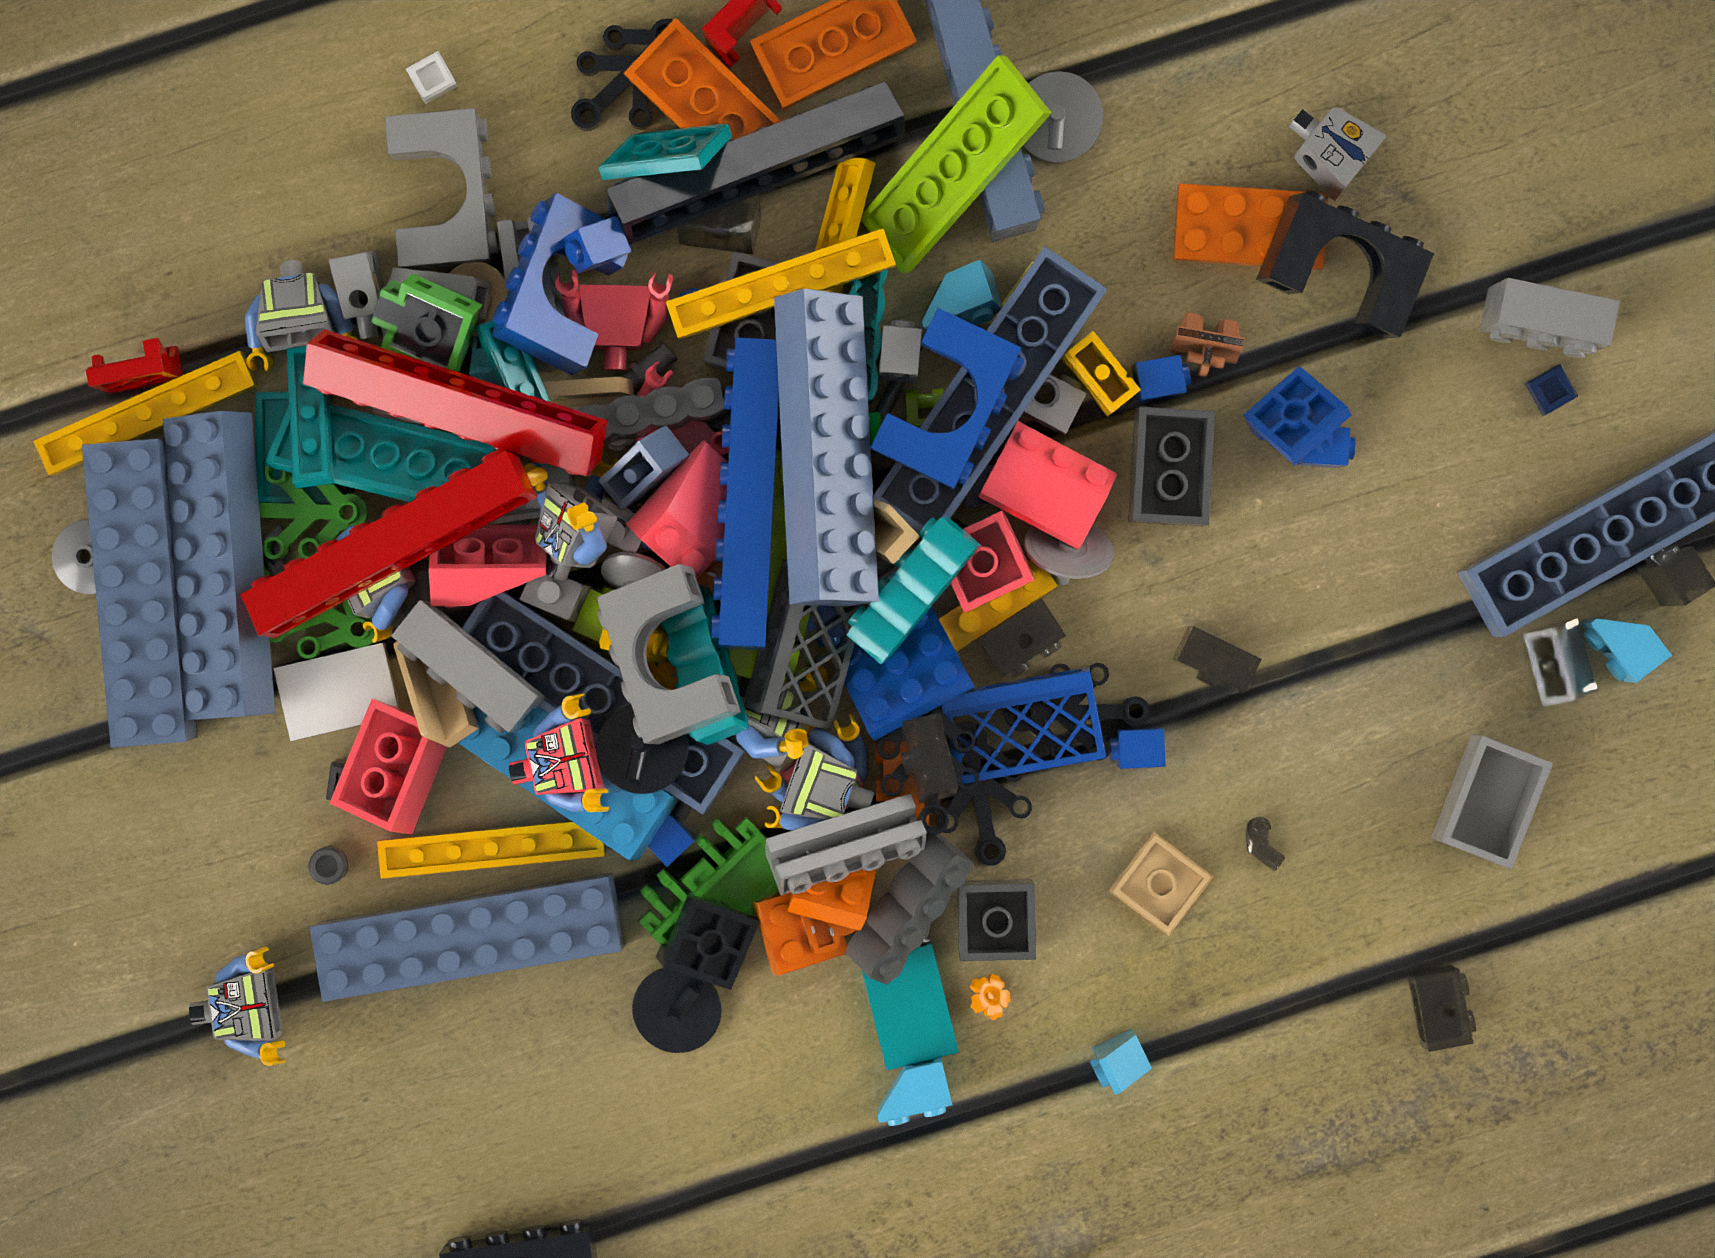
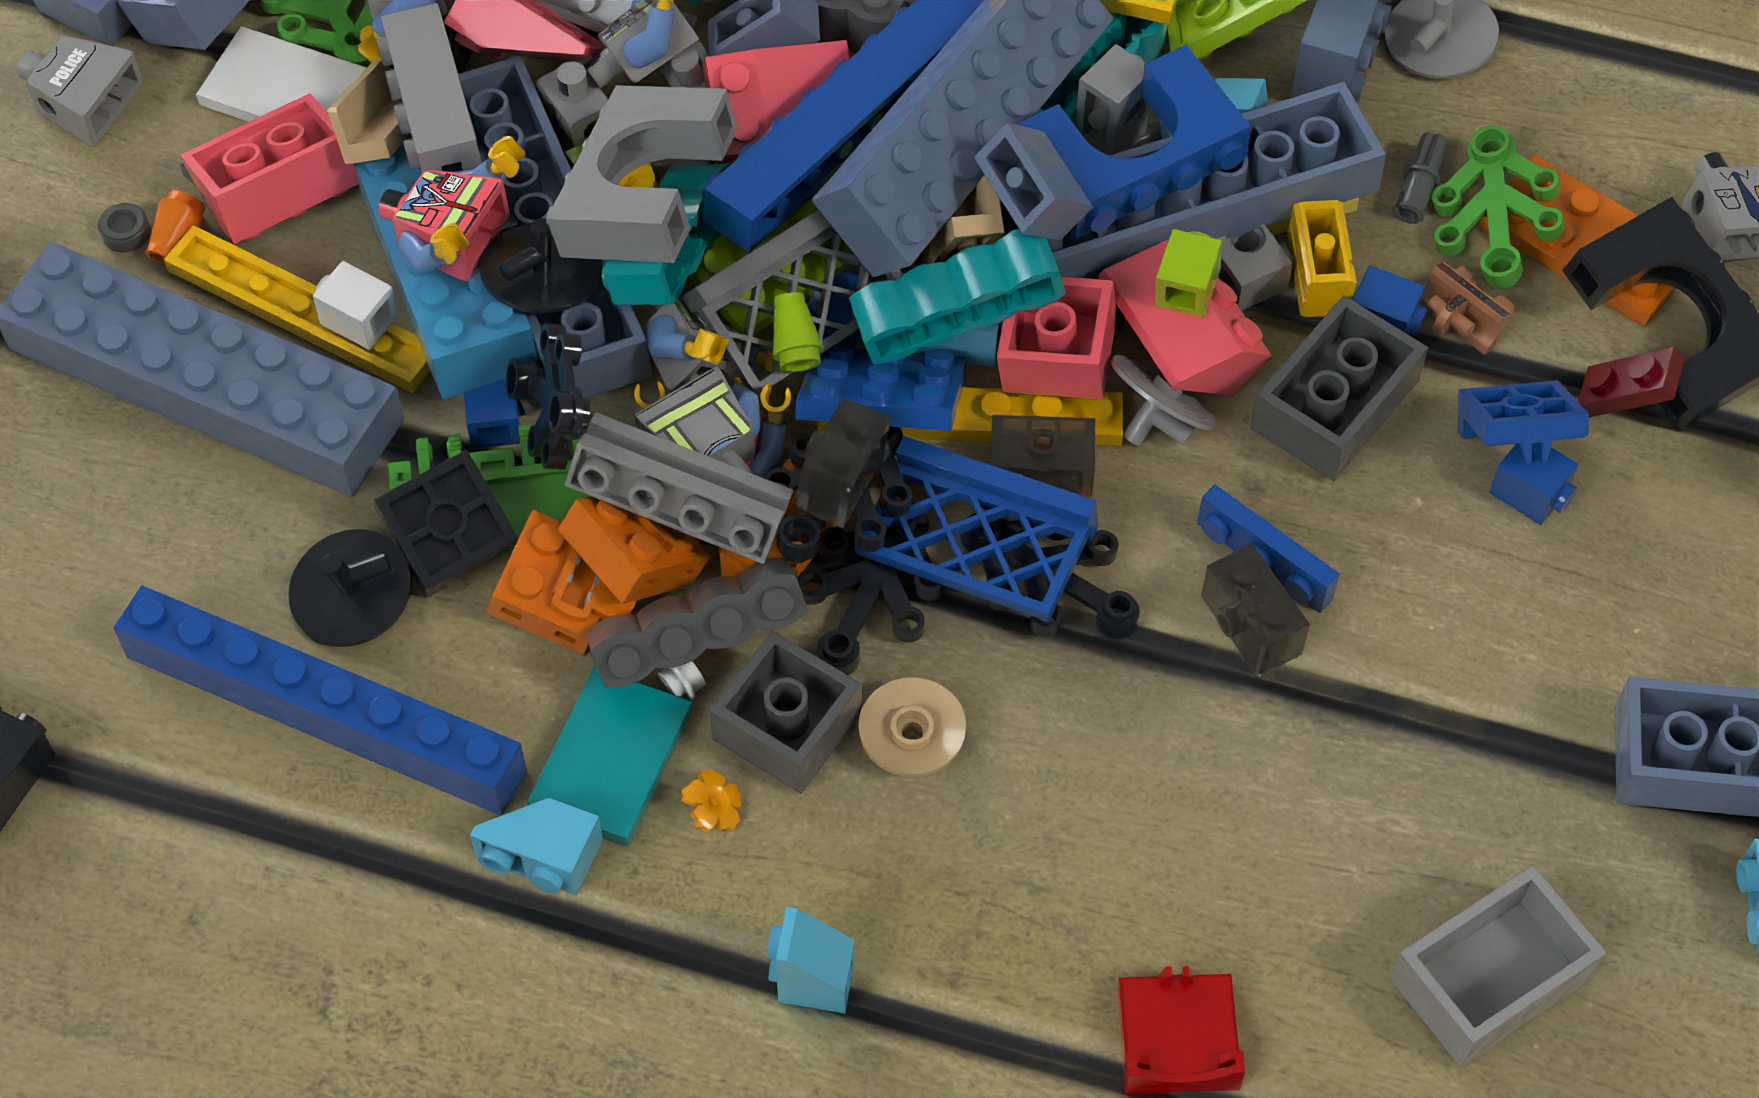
camera: 30 degrees right, 30 degrees down
tan tile [1108,831,1214,936] -> none
blue brick [1109,728,1166,769] -> none
clear smoke arm [1245,816,1285,871] -> none
clear smoke brick [1523,618,1598,707] -> none
none -> light grey torso [17,36,144,147]
none -> blue brick [113,585,527,816]
none -> orange cone [145,190,206,266]
none -> white brick [313,260,399,351]
none -> black plant [505,323,591,470]
none -> lime cone [773,292,824,372]
none -> tan dish [858,677,967,777]
none -> sand blue brick [974,122,1093,241]
none -> red piece [1117,966,1245,1094]
none -> lime brick [1155,229,1223,318]
none -> blue plate [1197,484,1340,613]
none -> dark grey axle [1393,132,1447,224]
none -> bright green plant [1431,125,1565,289]
none -> dark red plate [1578,347,1685,418]

